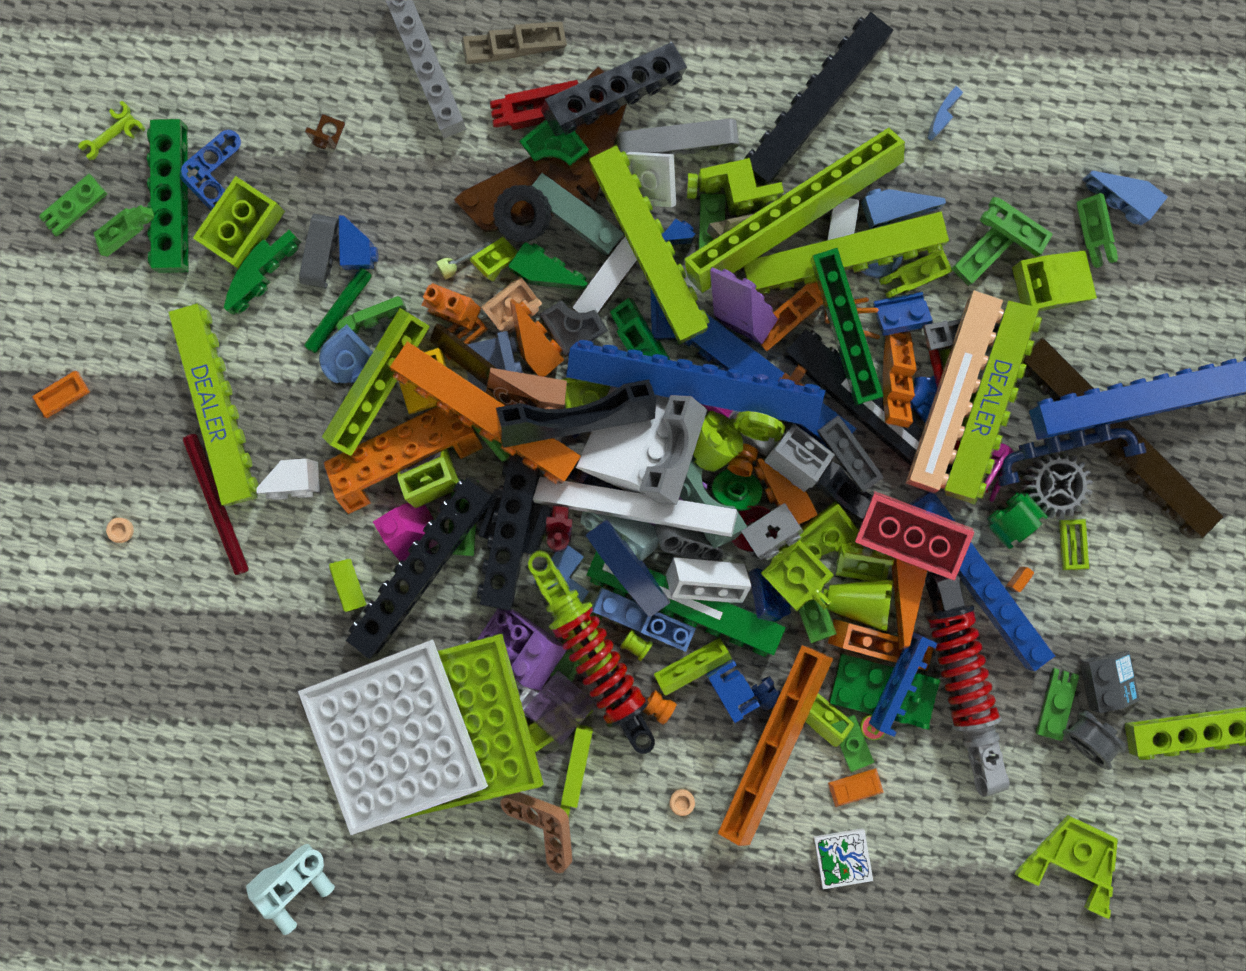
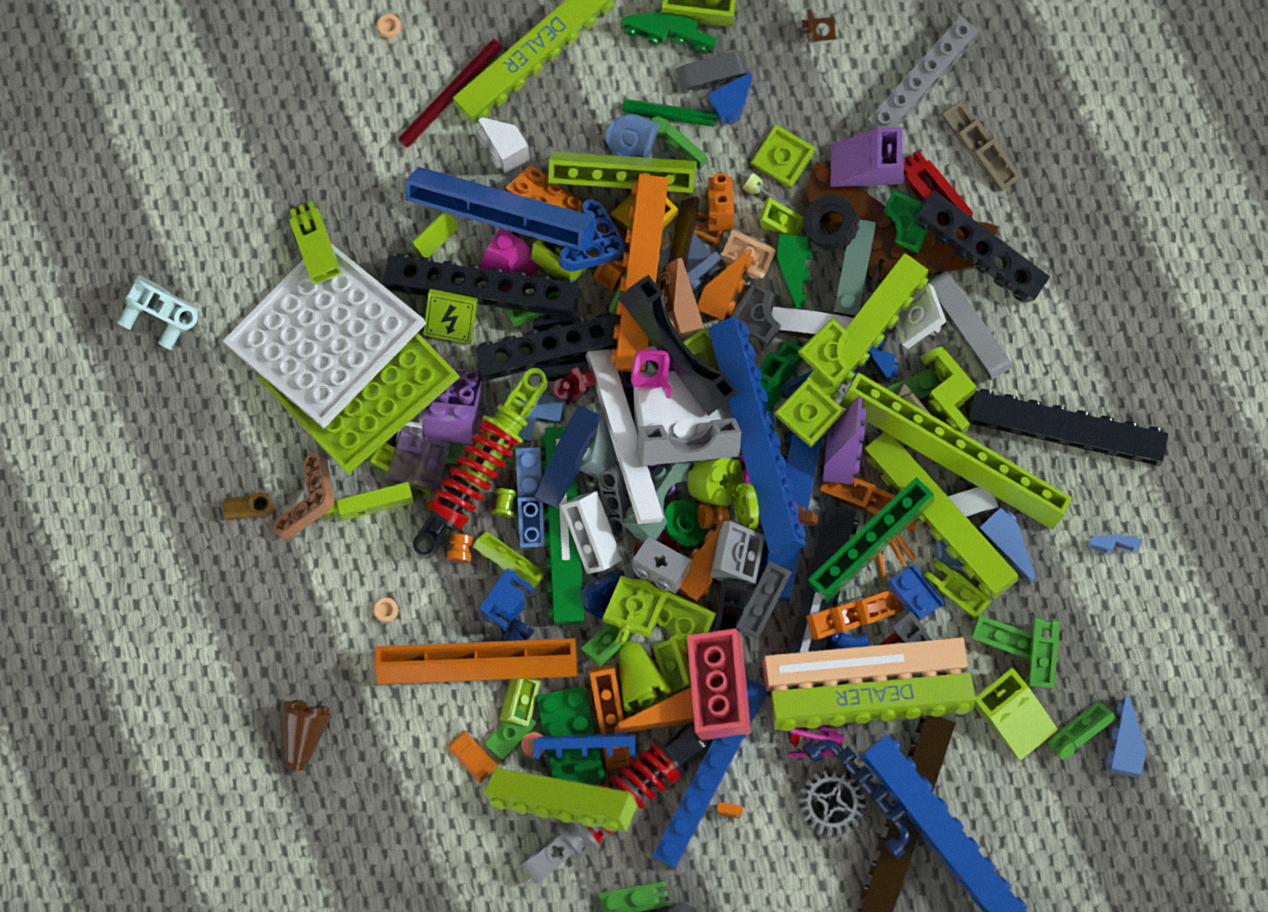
camera: 65 degrees right, 10 degrees down
tile [813,828,873,889] -> none
green brick [986,493,1048,549] -> none
lime tile [1059,519,1089,570] -> none
none -> pearl gold piece [223,492,274,520]
none -> reddish brown cone [280,700,331,771]
none -> lime hinge [289,200,342,285]
none -> blue brick [405,167,595,251]
none -> lime tile [423,289,478,344]
none -> lime brick [484,768,637,832]
none -> blue beam [558,200,625,272]
none -> dark pink piece [631,350,673,398]
none -> lime tile [750,124,816,189]
none -> lime tile [774,378,845,448]
none -> lime tile [798,317,851,387]
none -> medium lavender slope [831,127,904,187]

